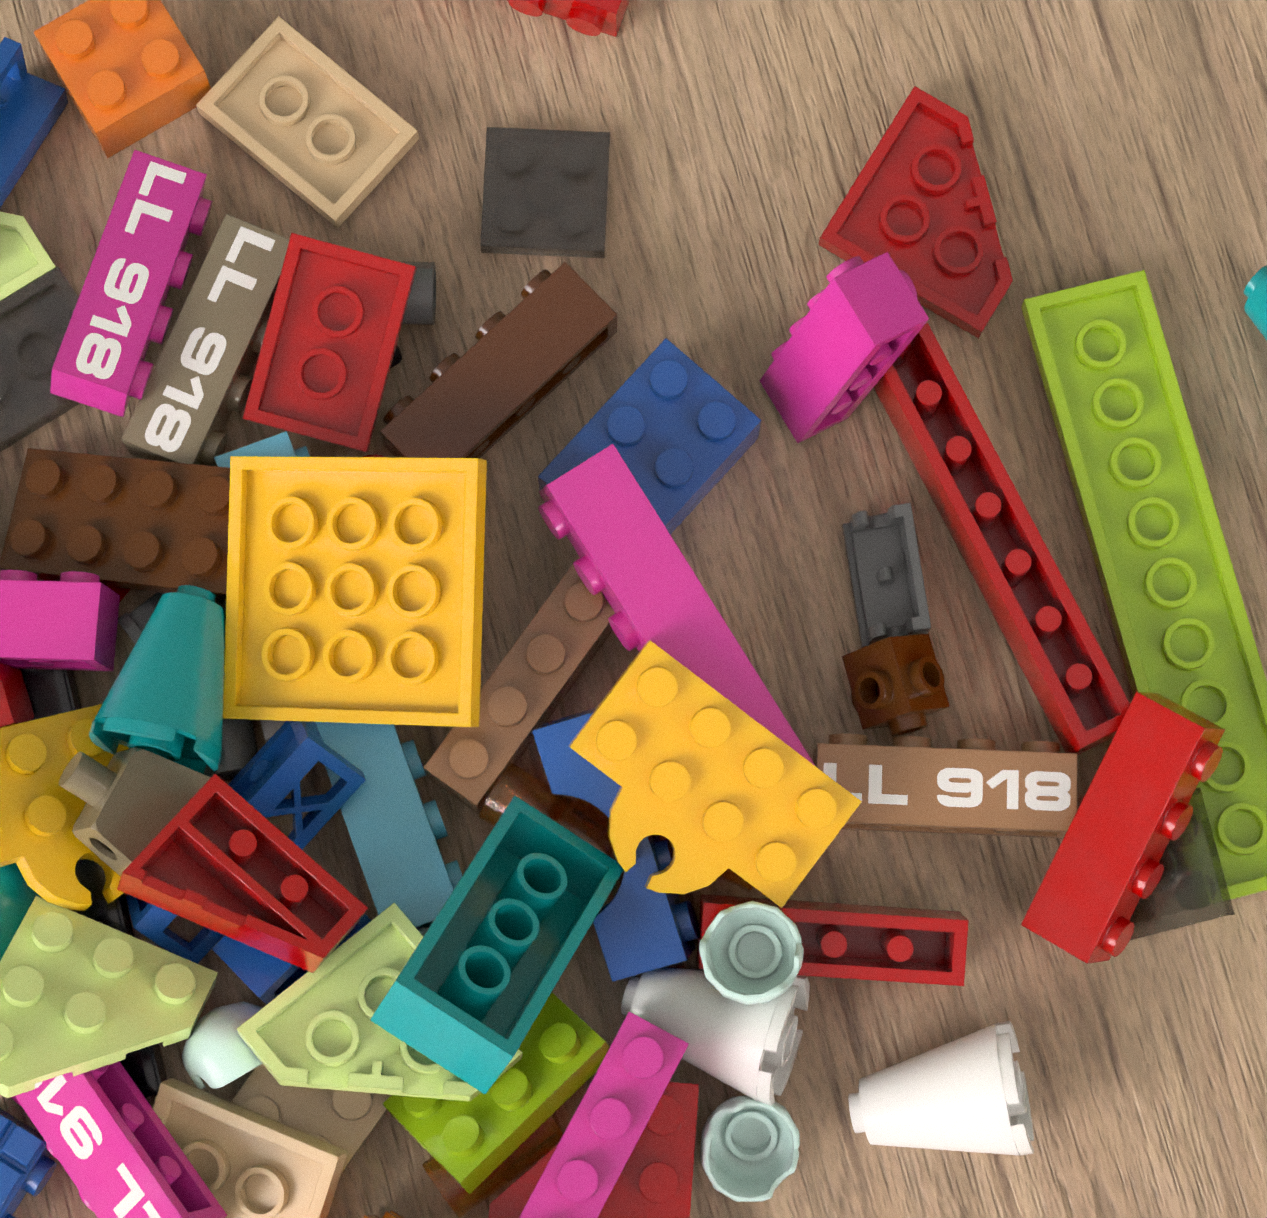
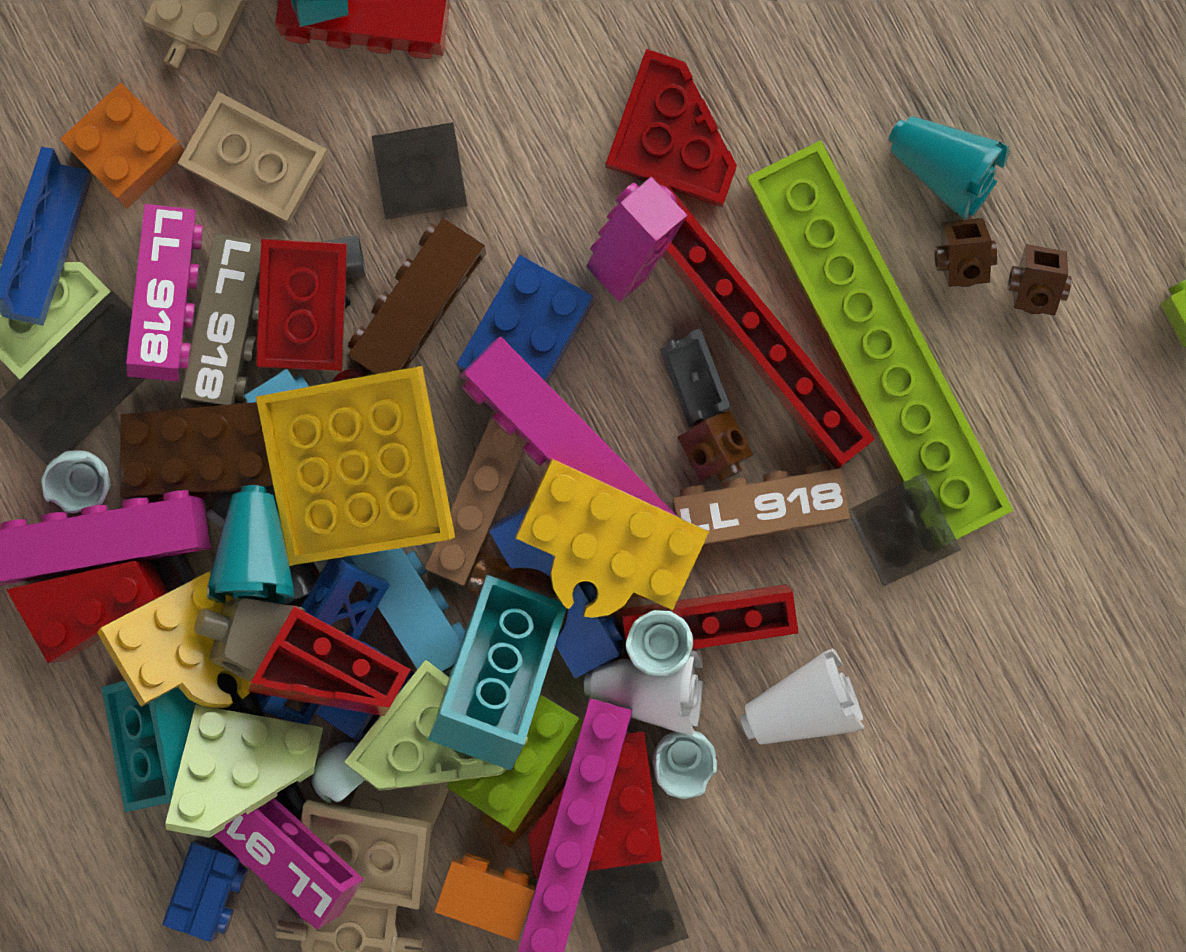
camera: 10 degrees left, 5 degrees up
red brick [1021,692,1225,964] -> none

